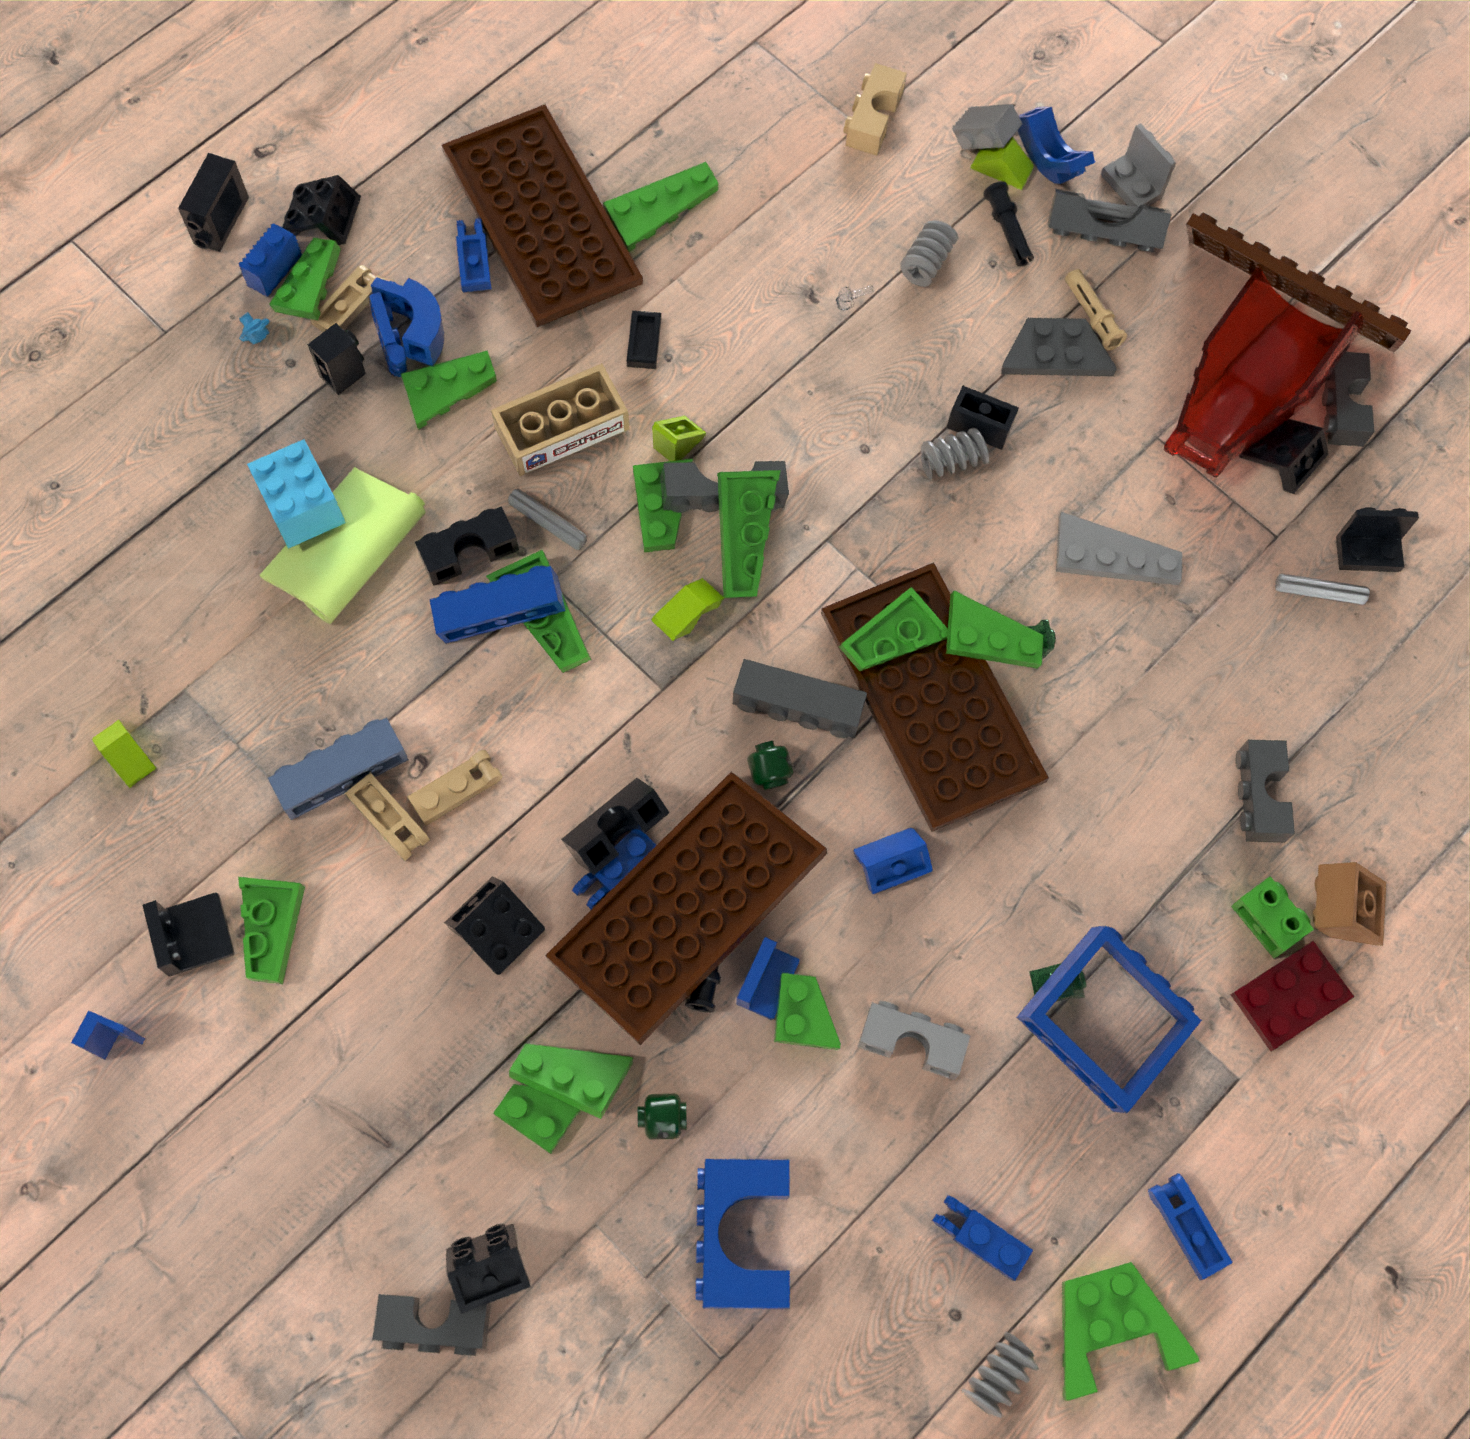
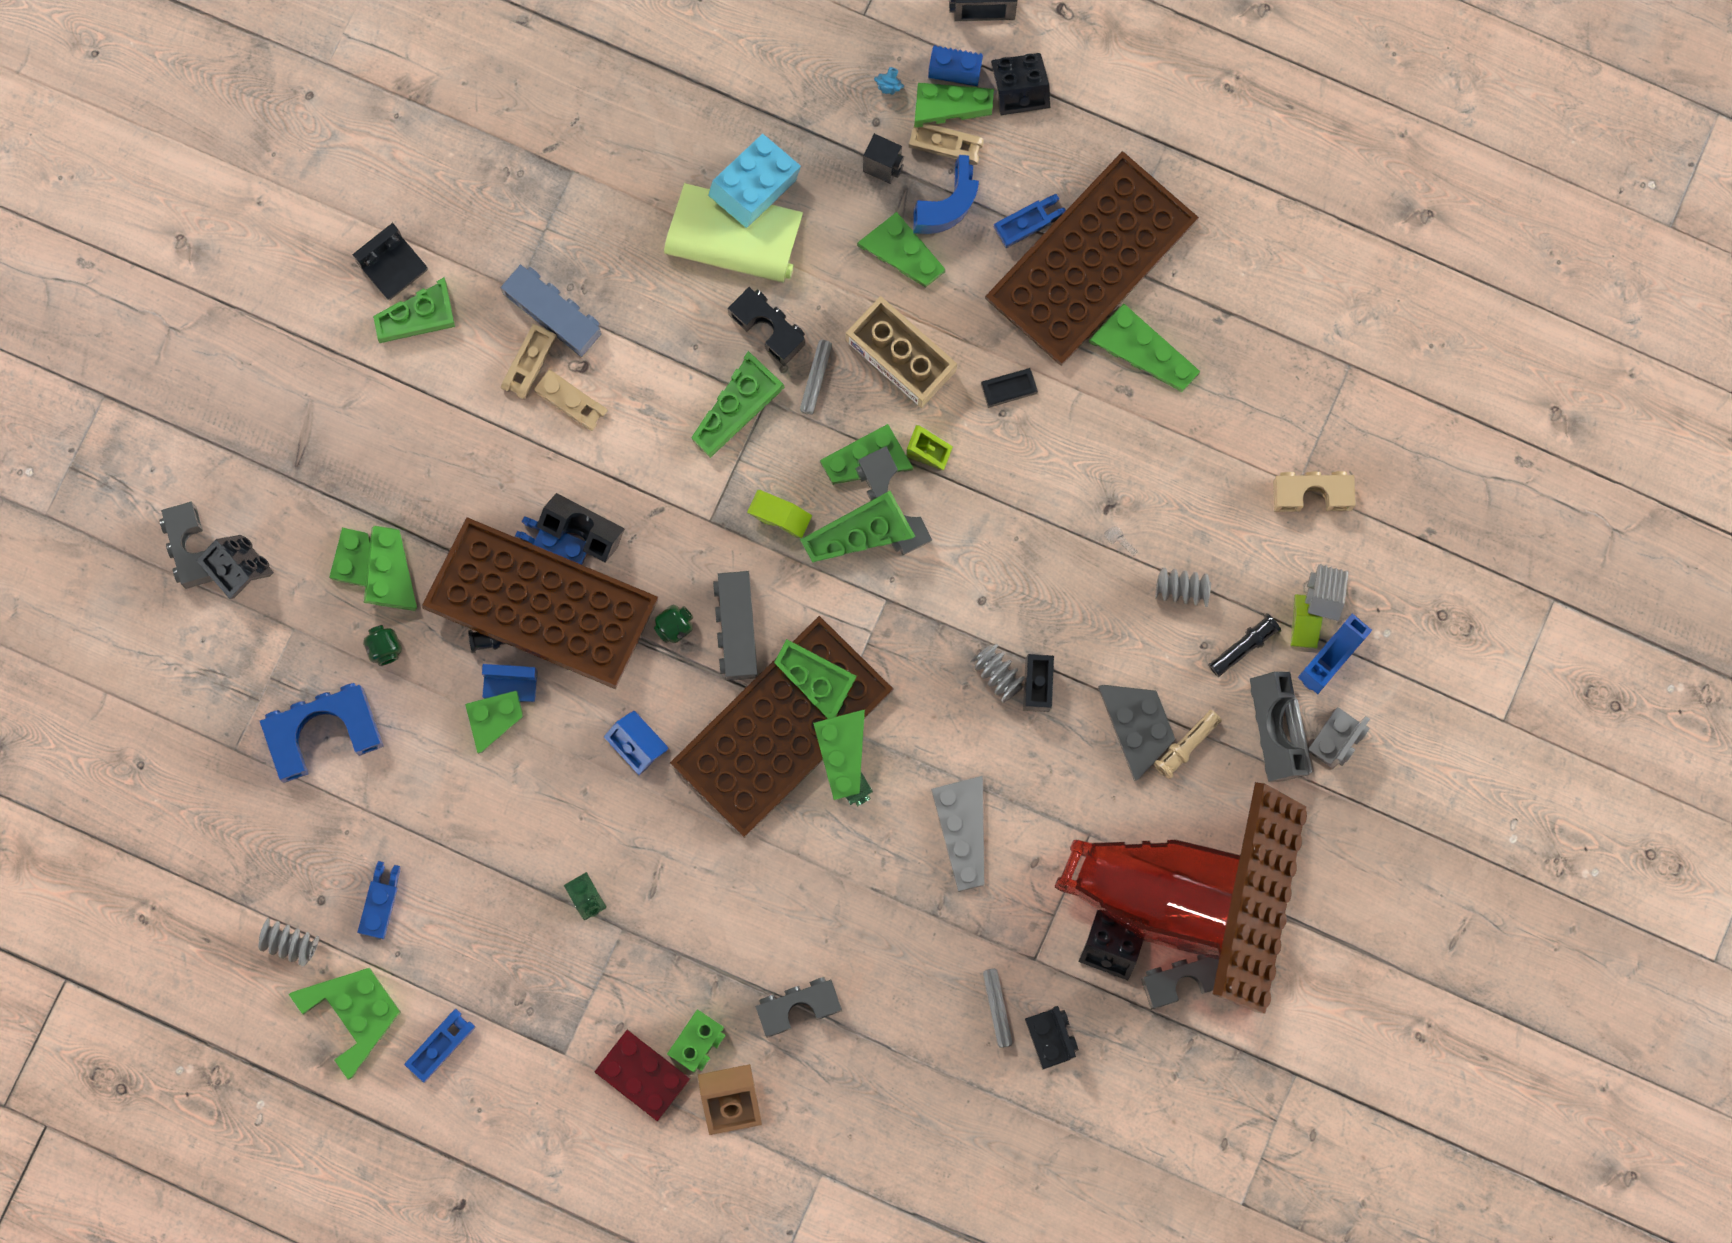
camera: 70 degrees right, 10 degrees up
blue panel [71,1010,145,1060] -> none
lime slope [92,720,157,788] -> none
blue hinge [369,292,407,378] -> none
blue brick [429,566,566,644] -> none
black bracket [444,876,545,975] -> none
light grey arch [857,1001,971,1080] -> none
blue window [1017,926,1202,1113] -> none

